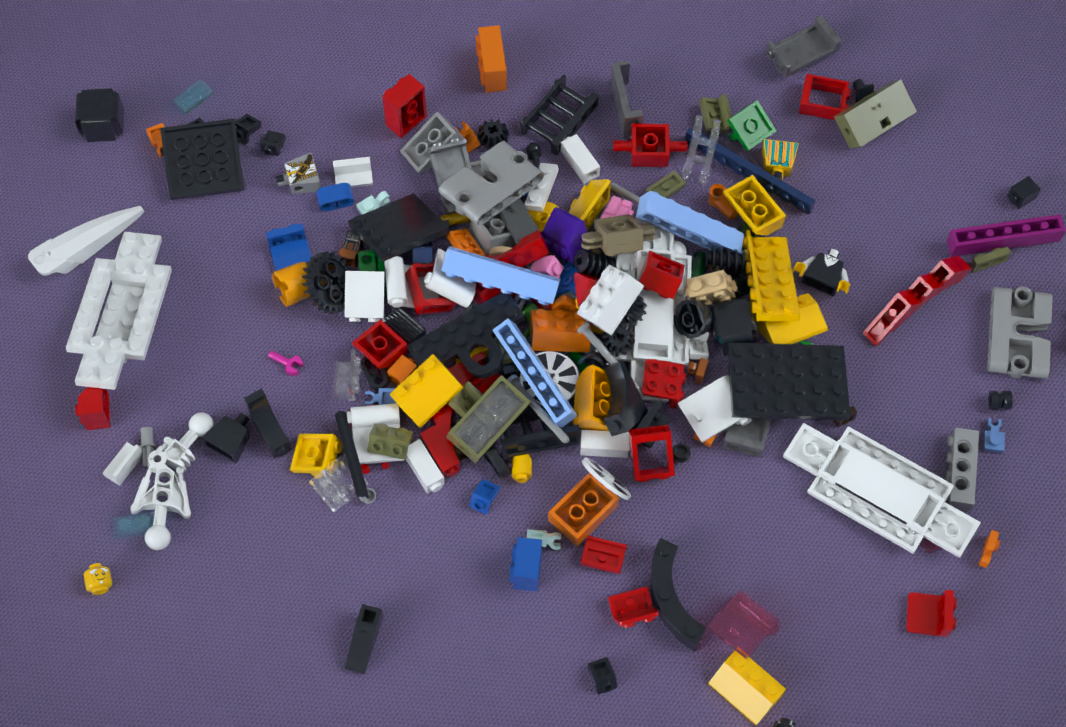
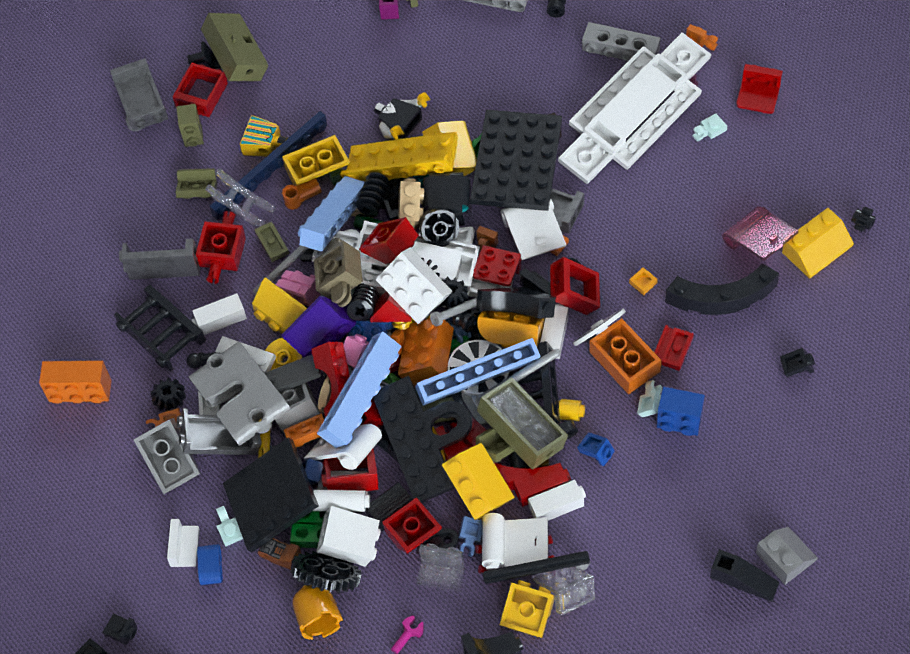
camera: 75 degrees left, 5 degrees down
blue bracket [266,223,311,270] -> none
torso [276,152,321,194] -> none
olive bracket [367,424,413,460] -> none
red brick [382,74,427,138] -> none
orange brick [387,355,417,386] -> none
red bracket [607,586,659,628] -> none
bracket [727,100,776,151] -> none
red arch [863,256,972,346] -> none
medium blue plate [983,418,1005,453] -> none
none -> olive brick [177,104,204,147]
none -> light orange plate [629,267,658,295]
none -> light aqua plate [692,114,727,141]
none -> light grey slope [756,527,818,585]

